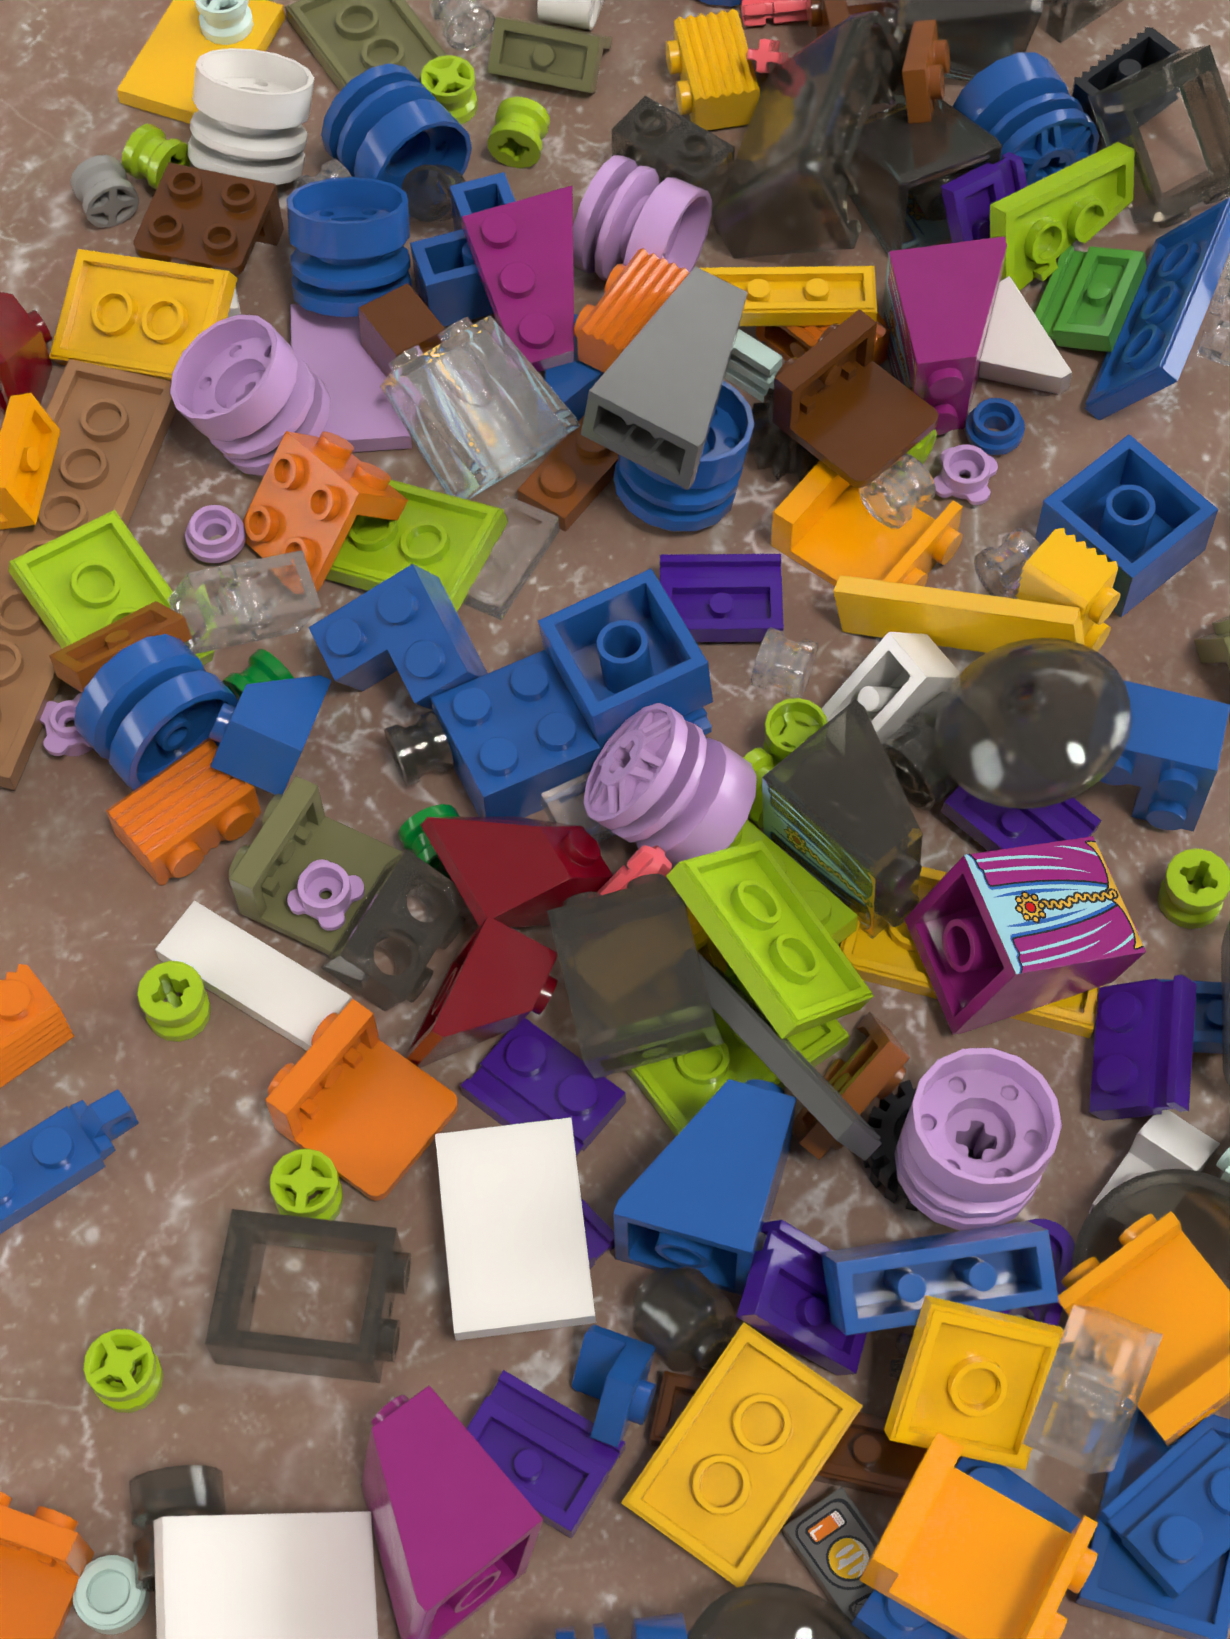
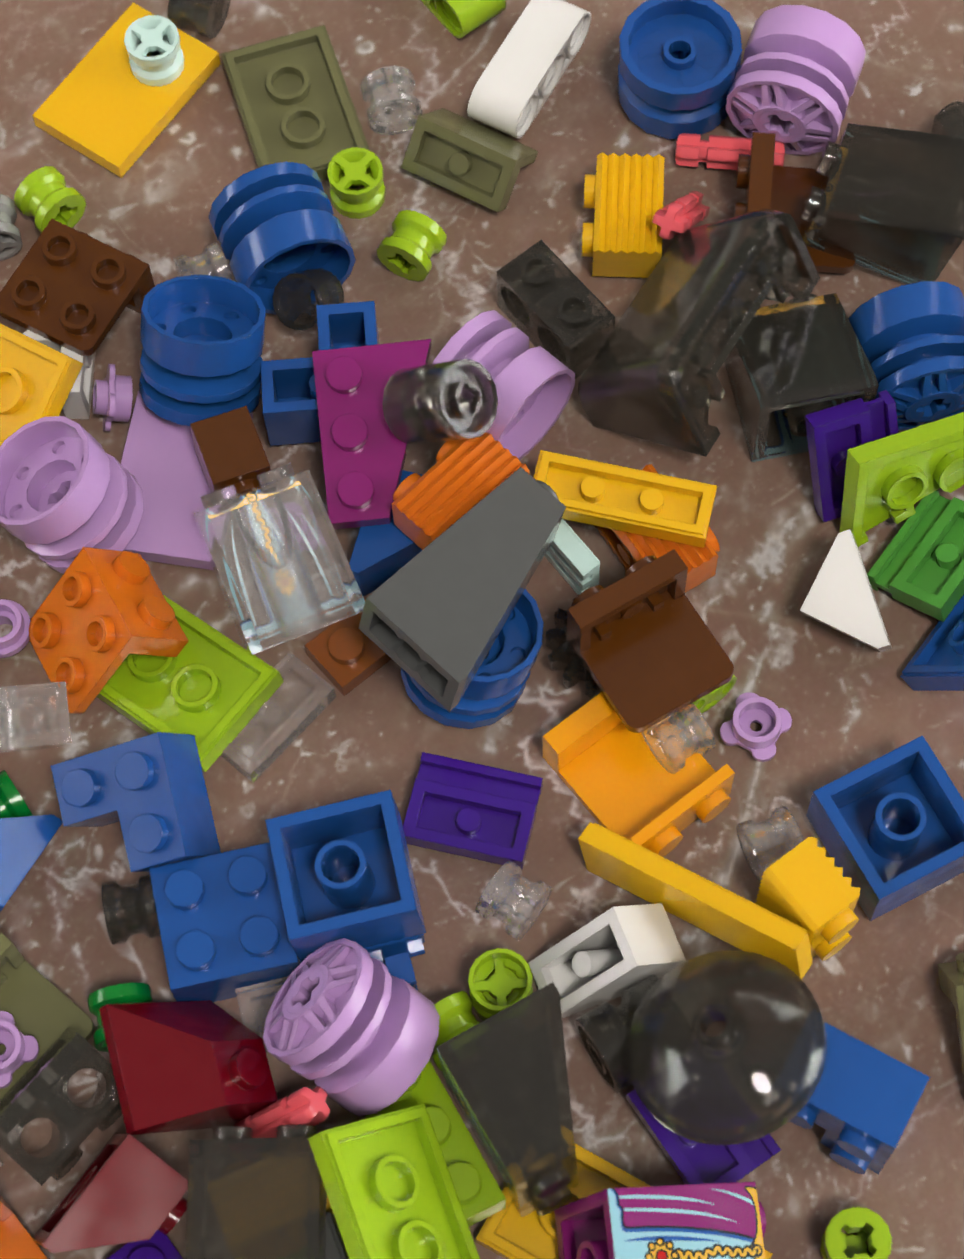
camera: 15 degrees right, 5 degrees up
white wheel [187,48,314,185] -> none
magenta slope [881,236,1007,435] -> none
dark orange plate [902,19,950,124] -> none
blue plate [965,398,1025,455] -> none
none -> lavender plate [92,364,133,432]
none -> clear smoke wheel [382,359,498,445]

